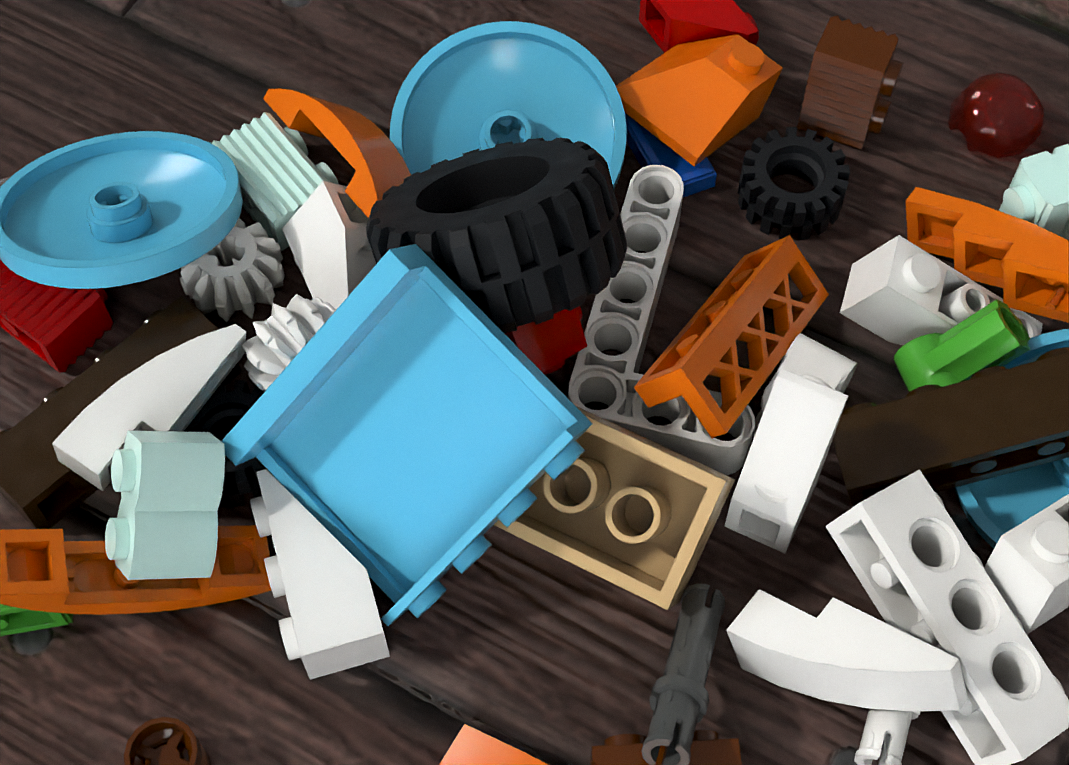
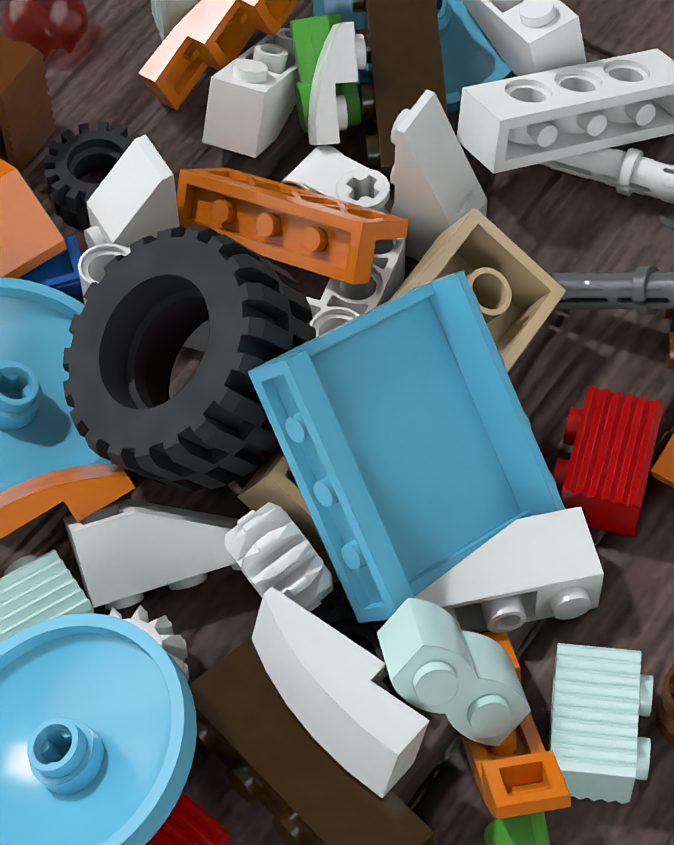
camera: 85 degrees left, 5 degrees down
white slope [726,589,968,712] -> none
none -> white slope [84,134,179,248]
none -> white slope [308,21,366,145]
none -> light aqua brick [548,643,653,804]
none -> red brick [553,385,664,537]

